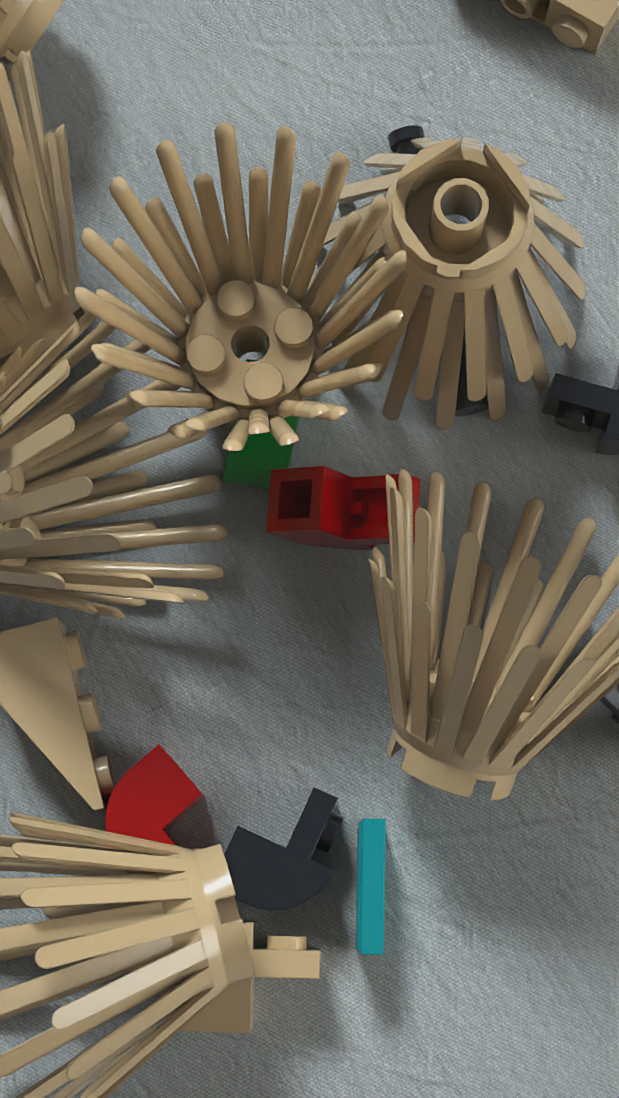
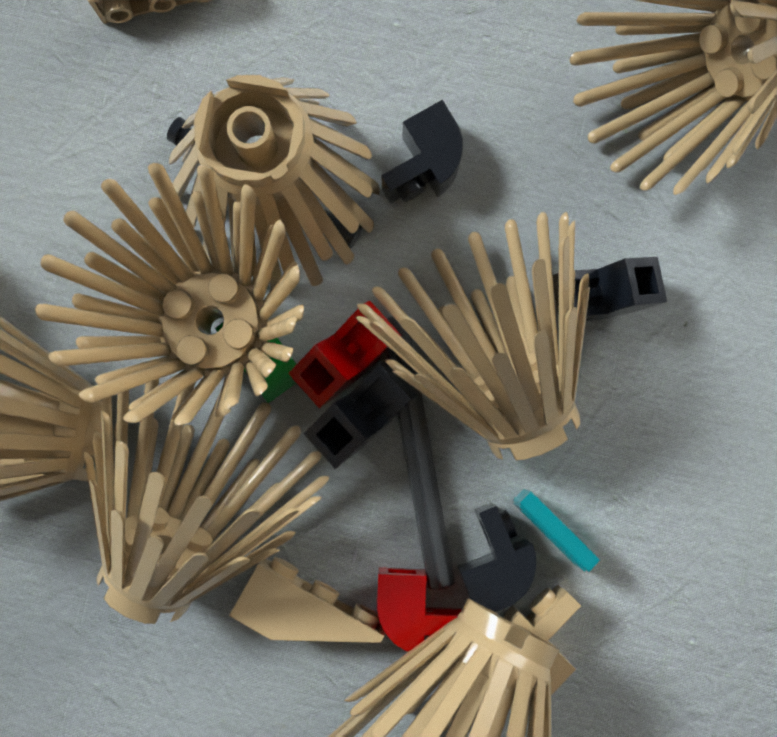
camera: 45 degrees left, 5 degrees up
none -> black brick [303,361,417,469]
none -> dark grey axle [386,317,455,590]

